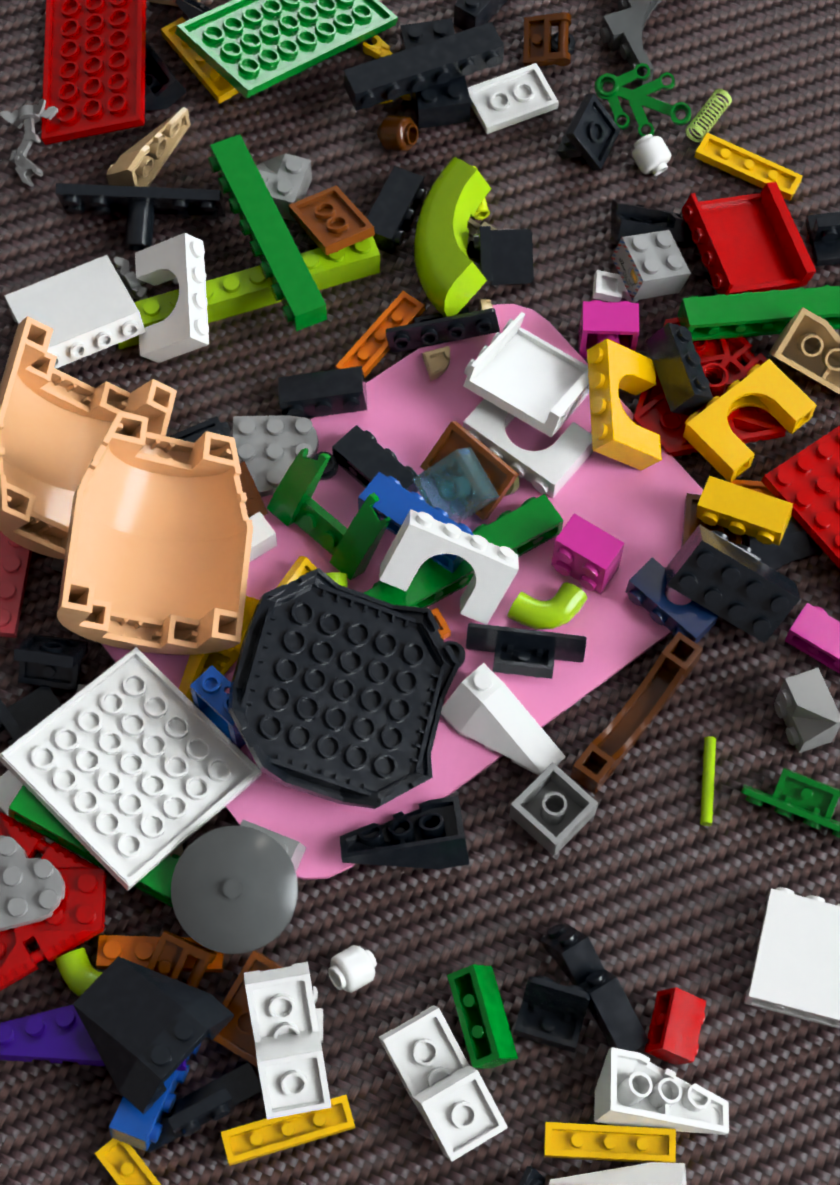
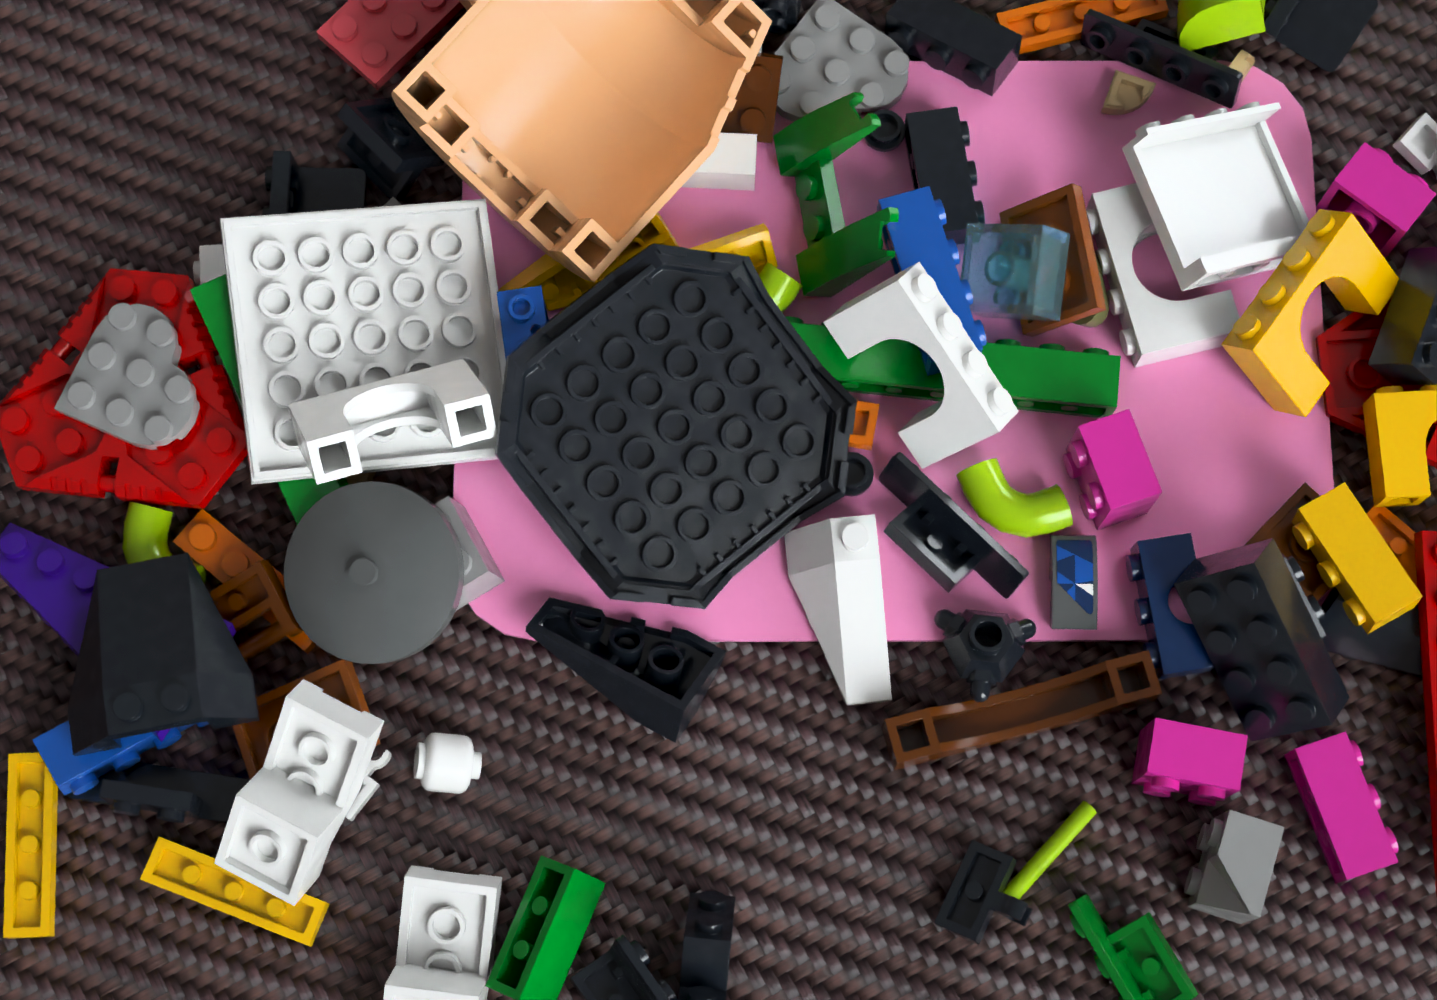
camera: 40 degrees right, 10 degrees up
light grey brick [509,762,598,856] -> none
none -> white arch [288,359,498,485]
none -> black rock [934,609,1036,702]
none -> black plate [934,840,1033,945]
none -> slope [1049,535,1098,630]
none -> dark pink brick [1132,717,1248,806]

